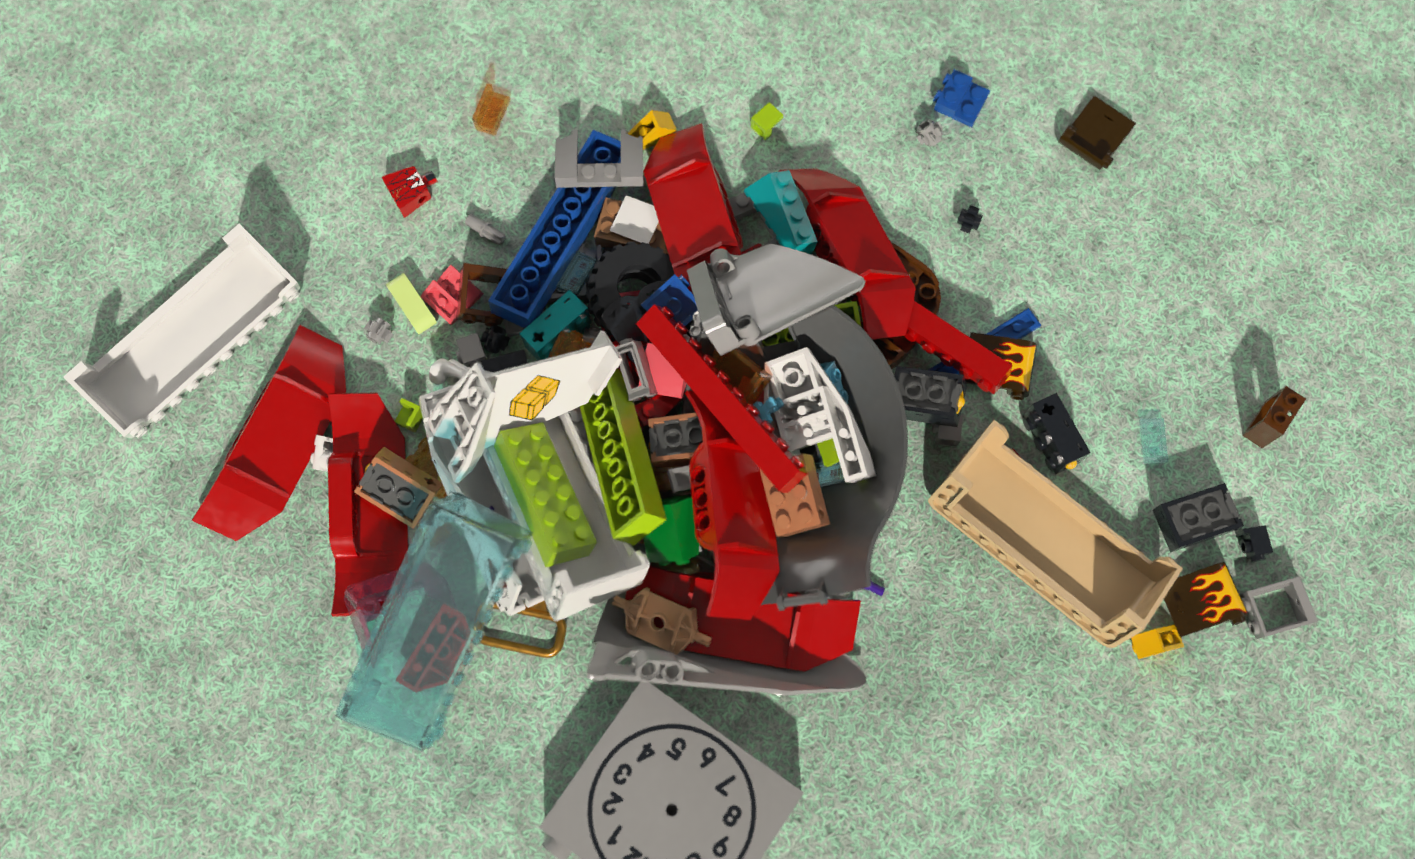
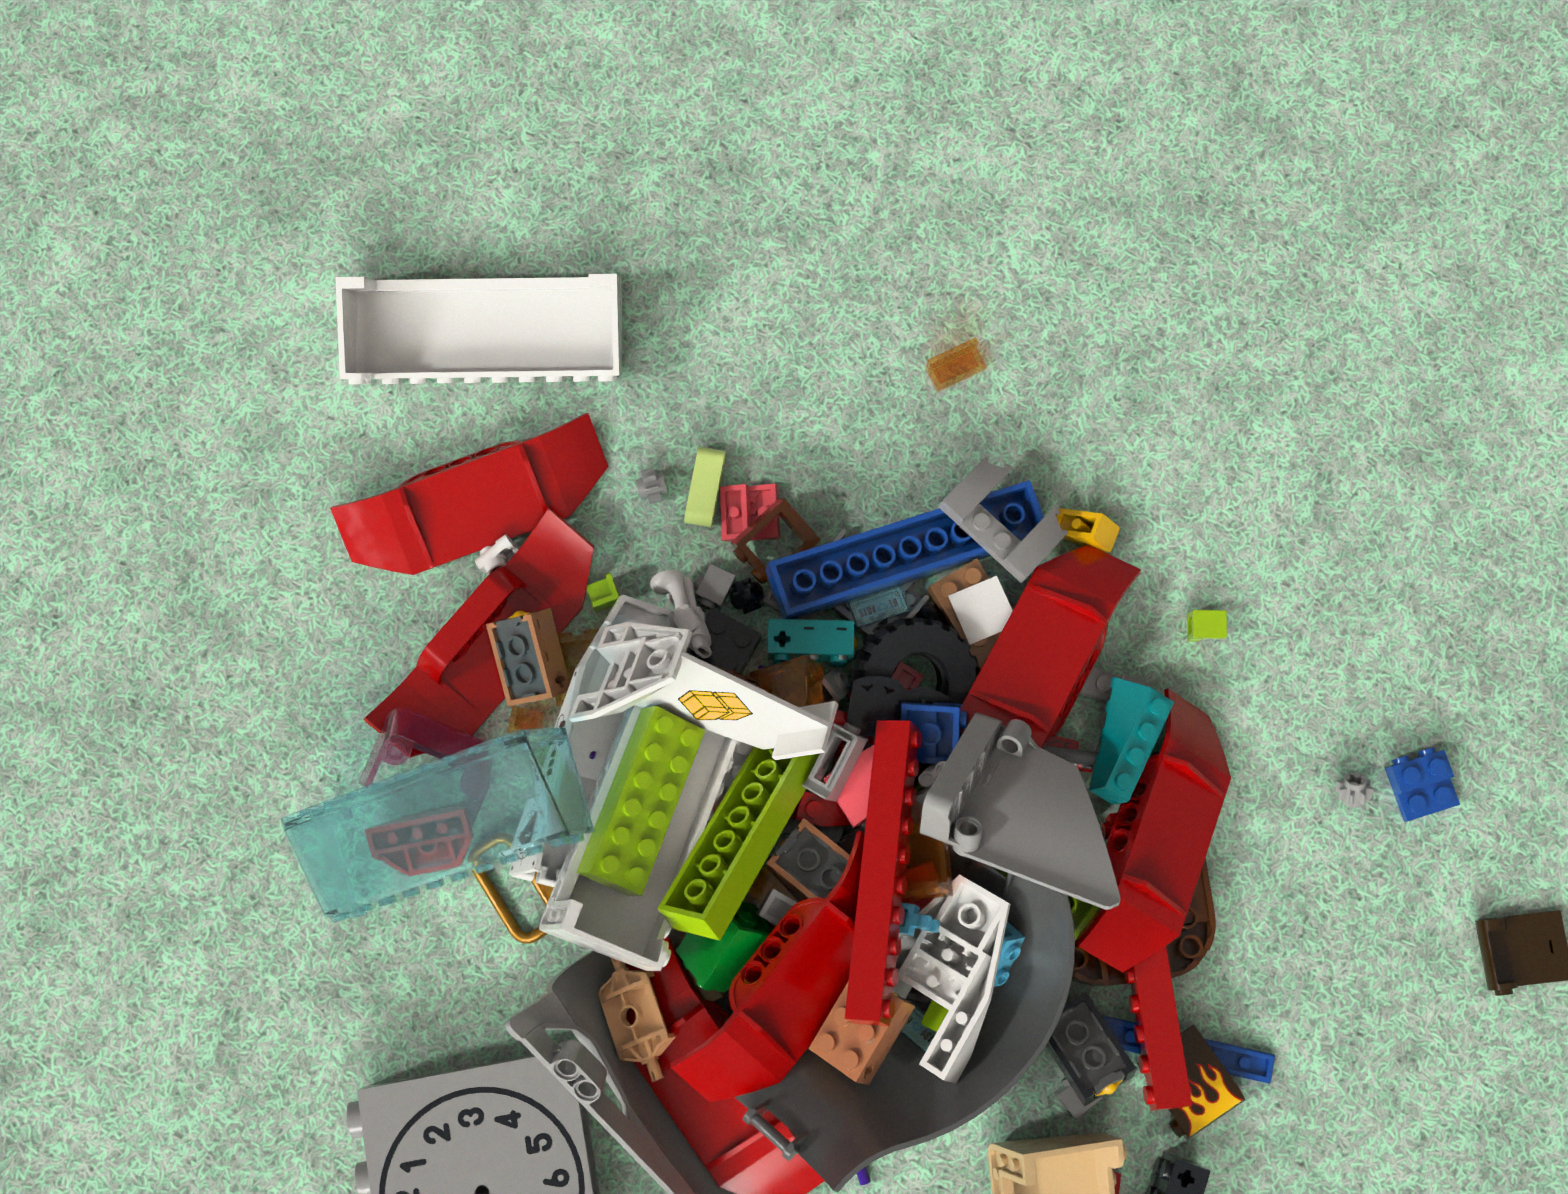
camera: 40 degrees right, 5 degrees up
red torso [381,166,438,218] -> none
light grey axle [465,213,506,245] -> none
black gear [957,205,983,234] -> none

